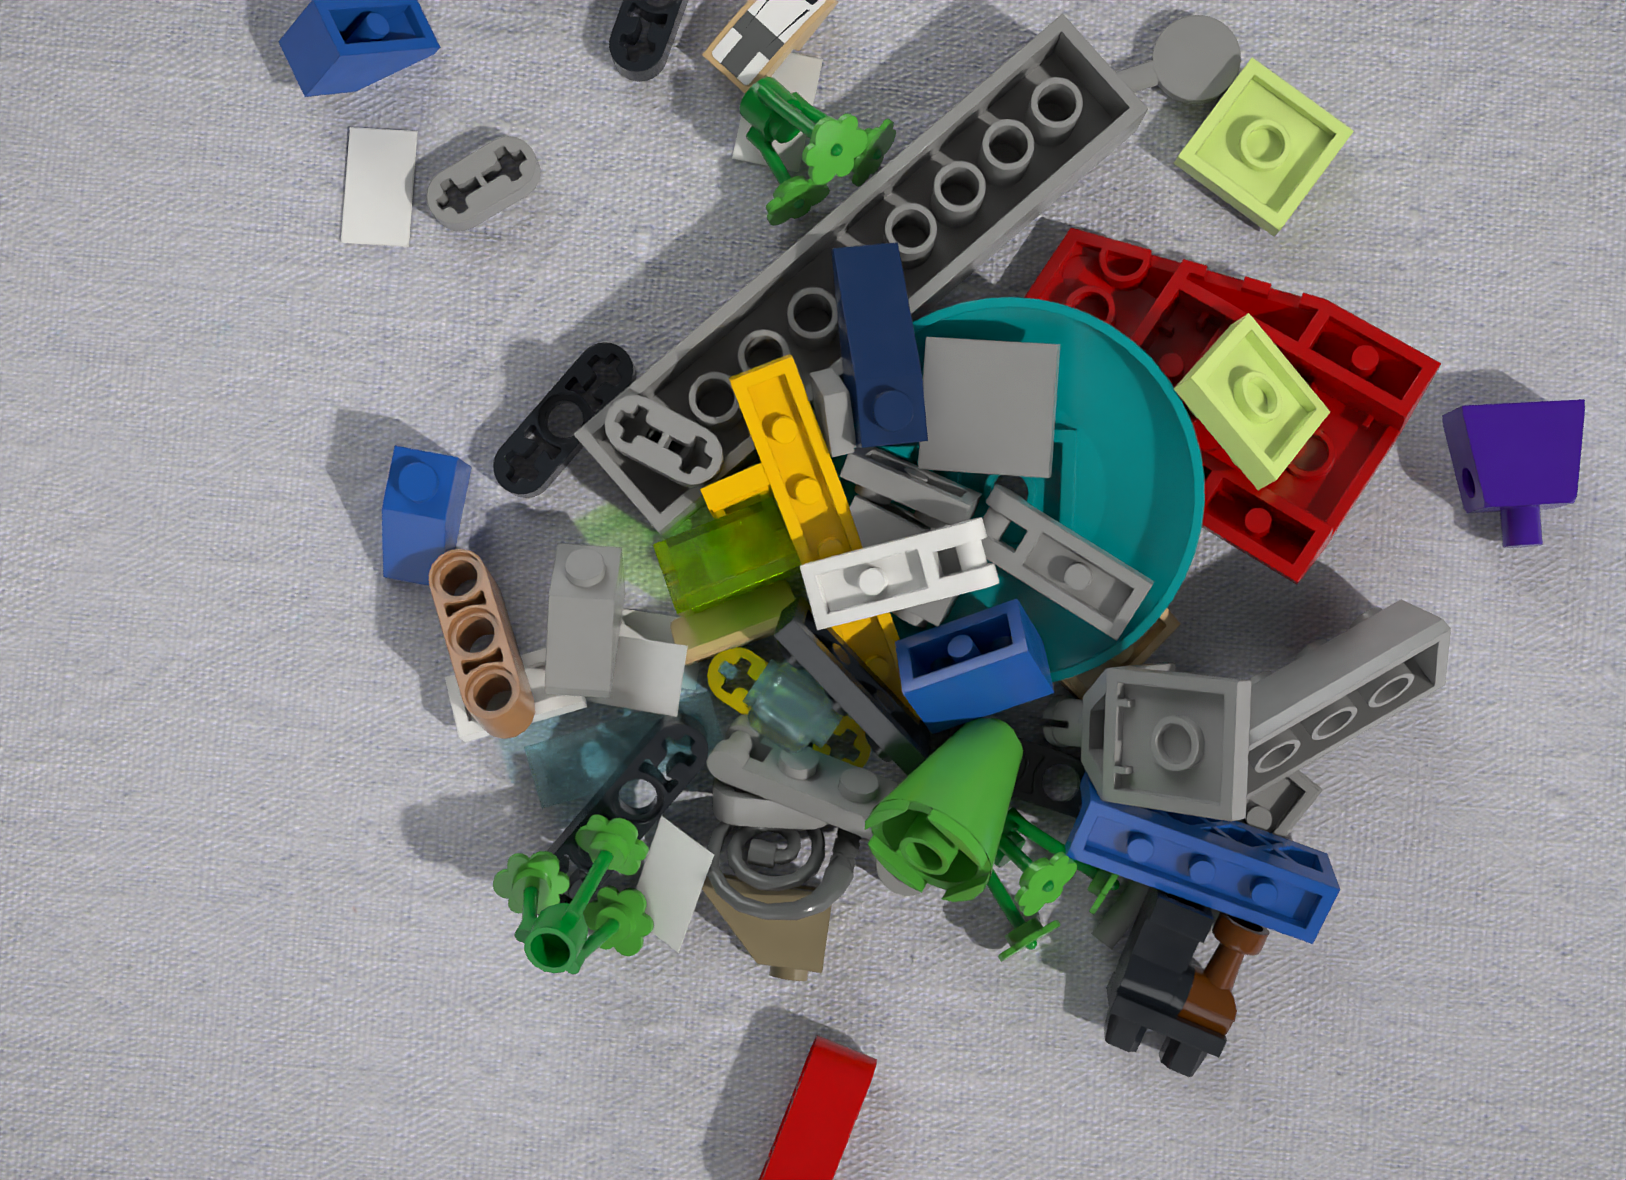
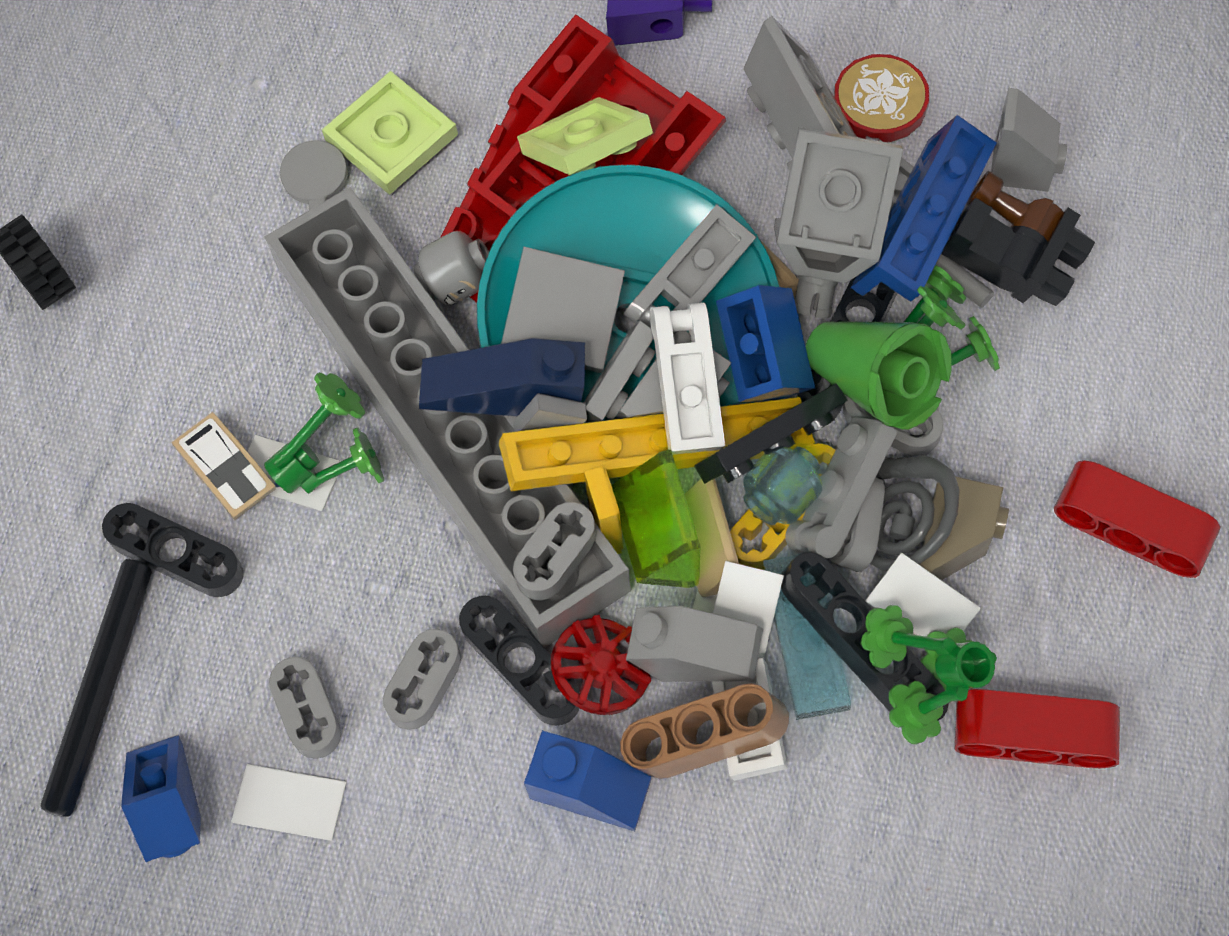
camera: 80 degrees left, 20 degrees down
none -> light grey beam [383,629,461,730]
none -> light grey head [414,231,489,305]
none -> red wheel [551,615,651,715]
none -> tile [834,54,929,142]
none -> red beam [955,689,1120,769]
none -> light grey slope [991,88,1067,192]

